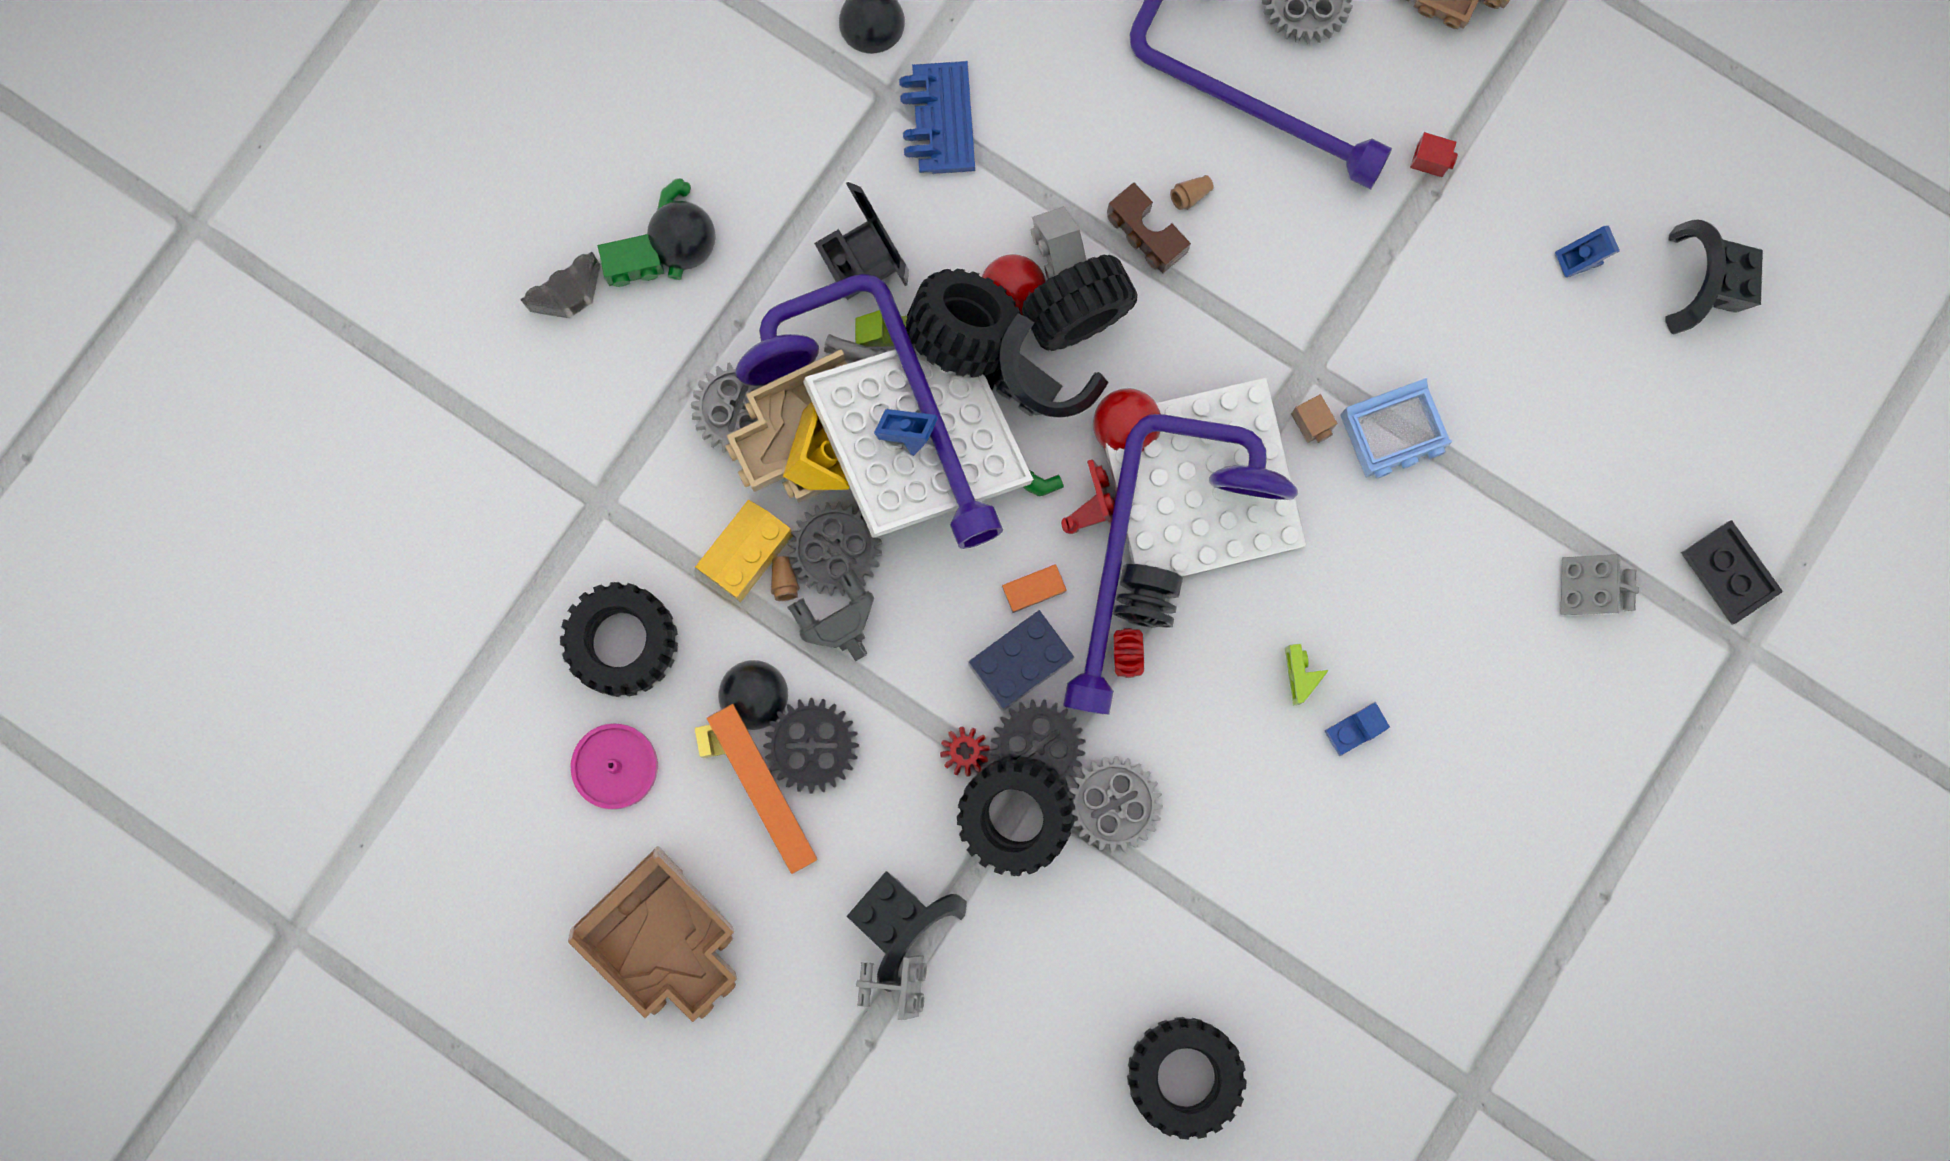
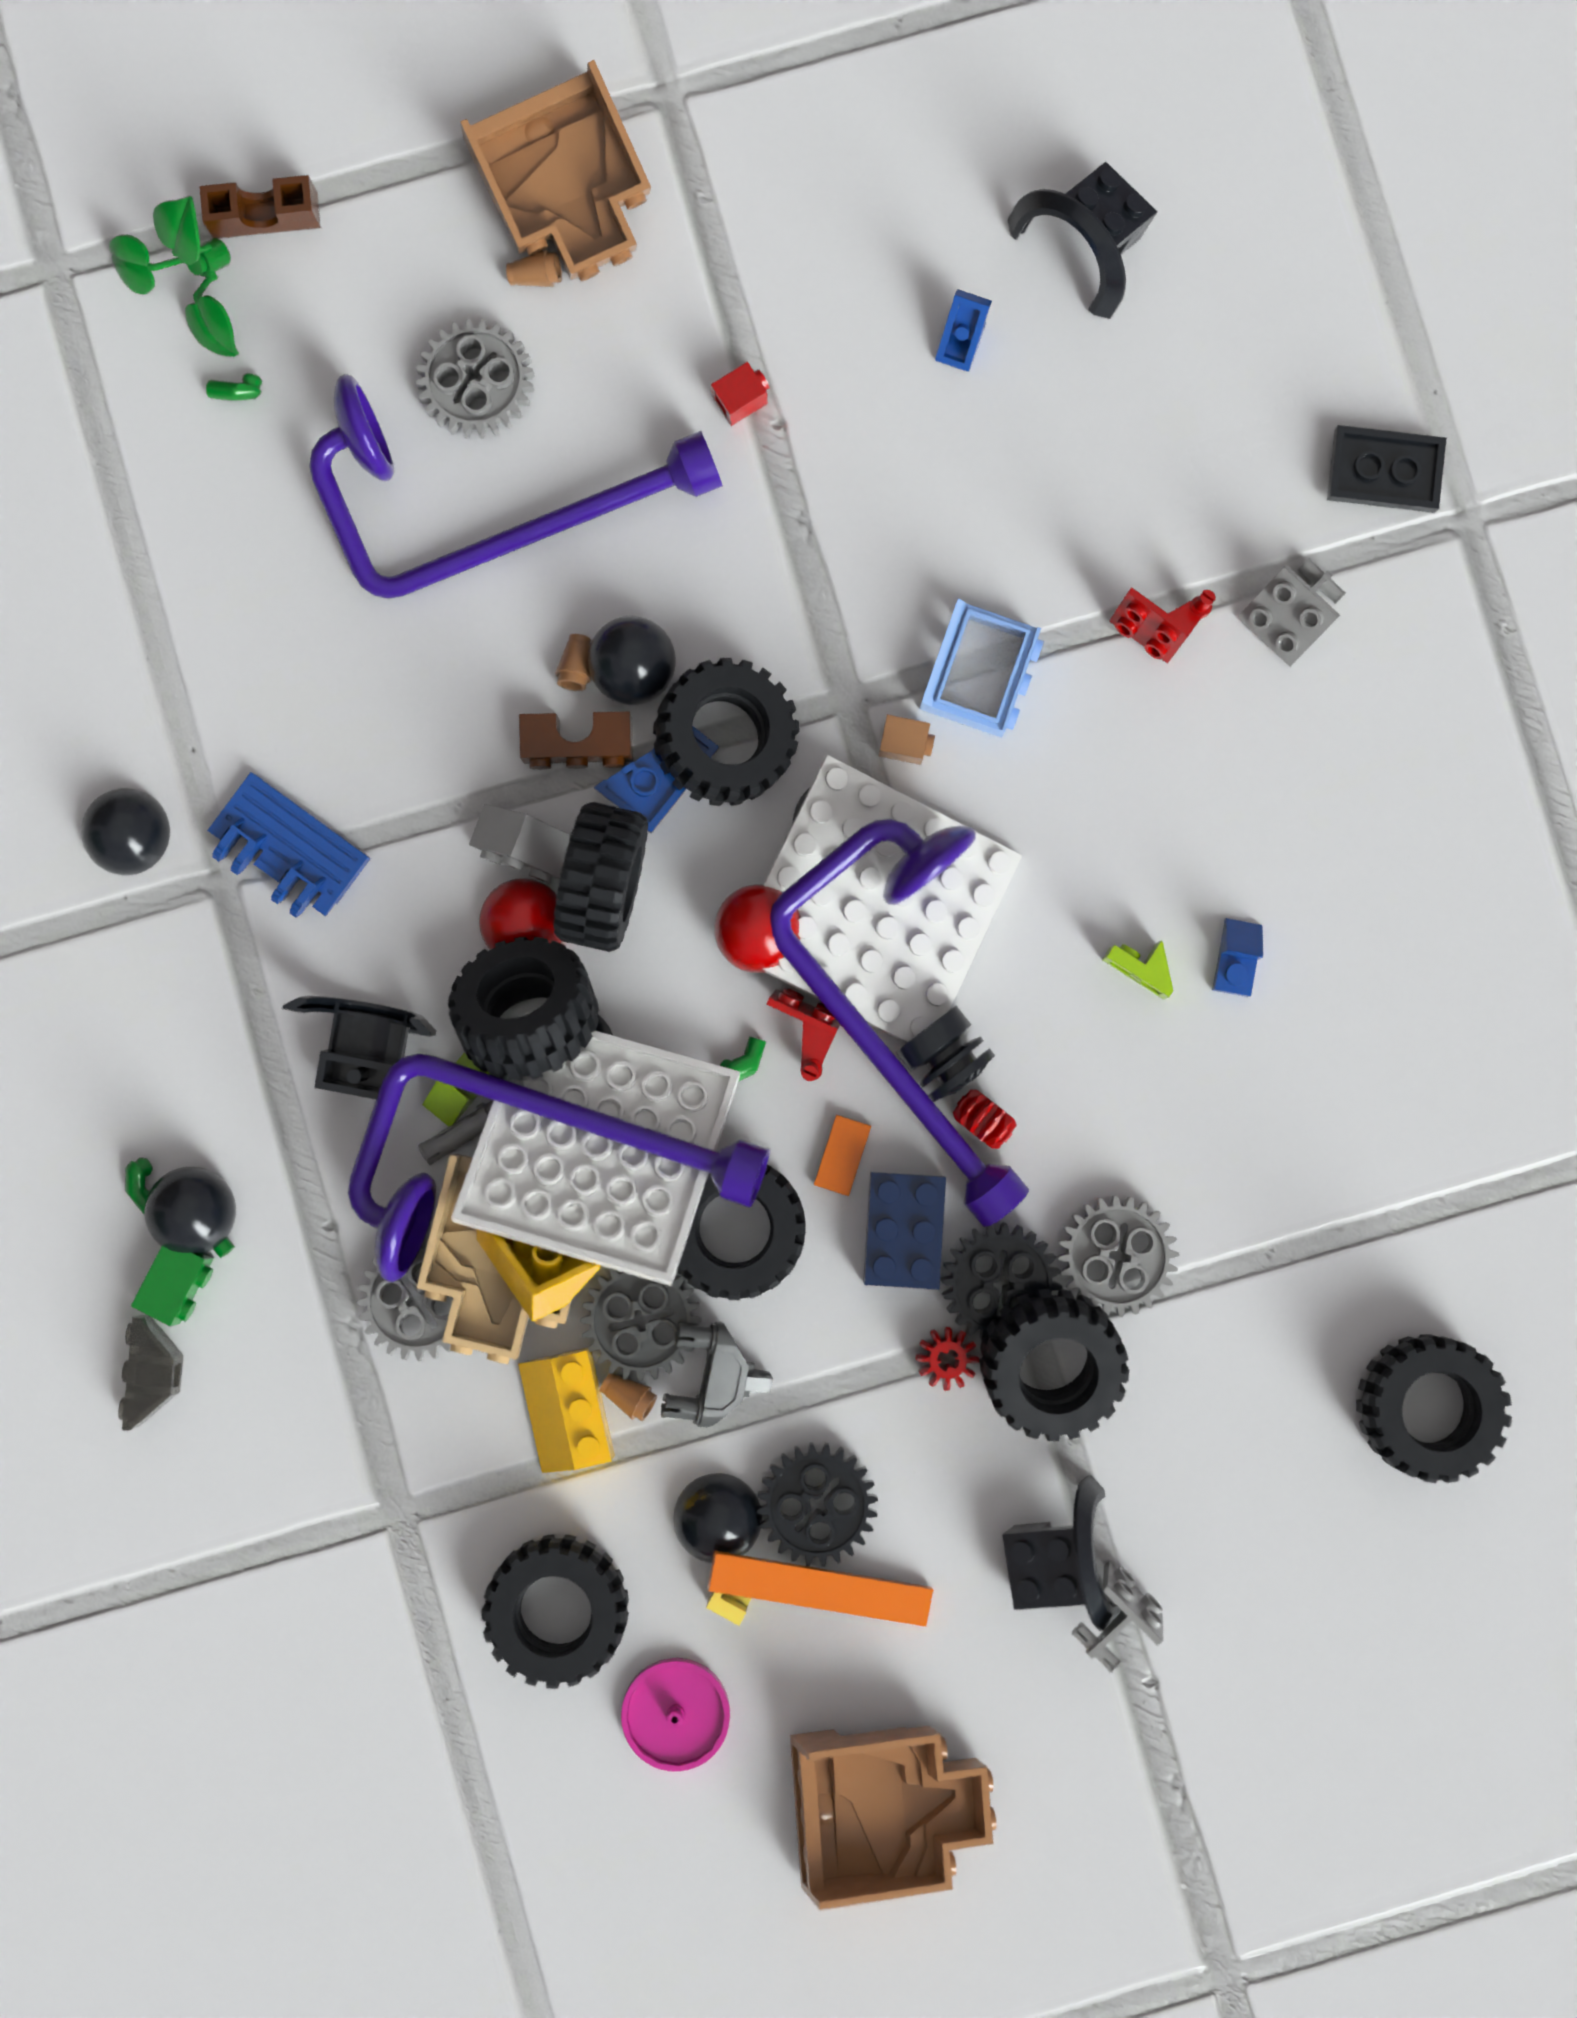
camera: 45 degrees left, 5 degrees up
blue slope [874,409,938,456] -> none
black piece [991,313,1109,418] -> none
none -> black piece [588,616,676,705]
none -> blue wing [593,726,719,834]
none -> black tyre [653,658,800,806]
none -> black tyre [677,1164,806,1300]
none -> red plate [1109,587,1216,664]

